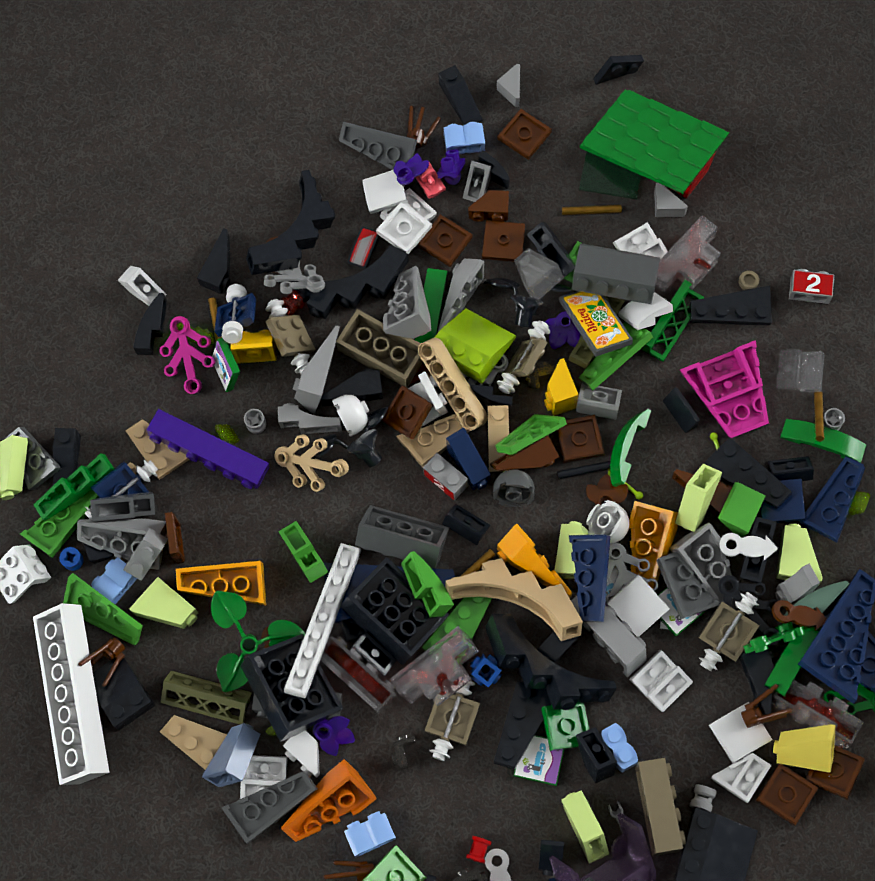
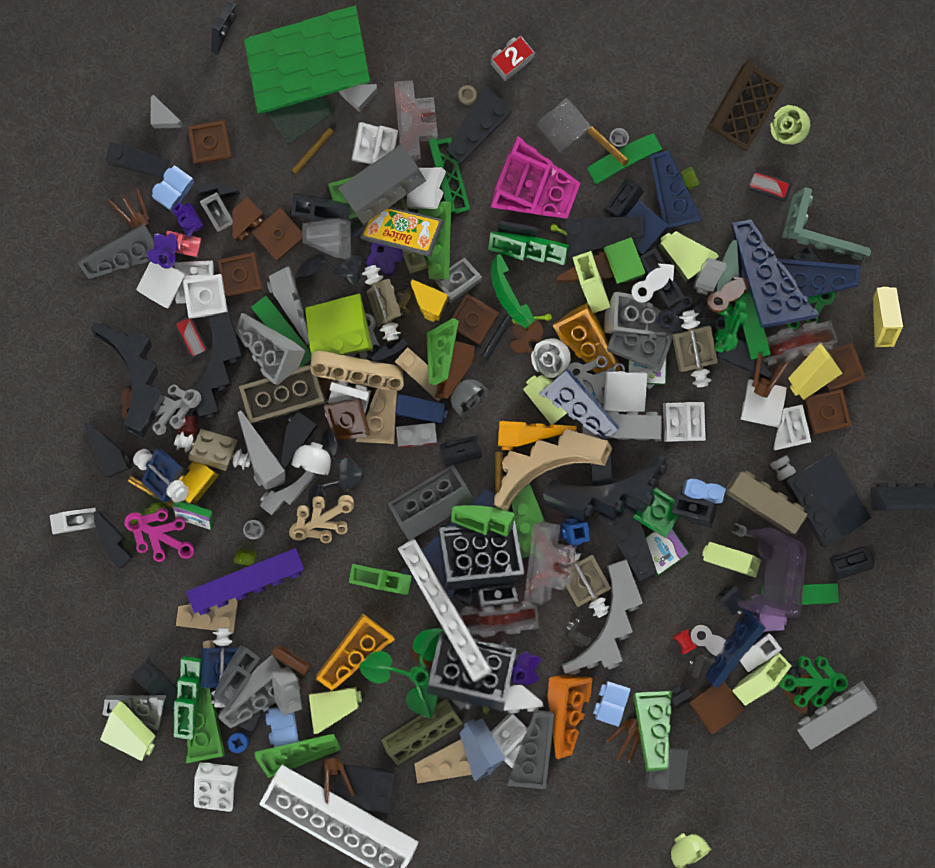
camera: 55 degrees left, 15 degrees up
none -> green slope [488,231,569,265]
none -> light grey arch [562,559,643,675]

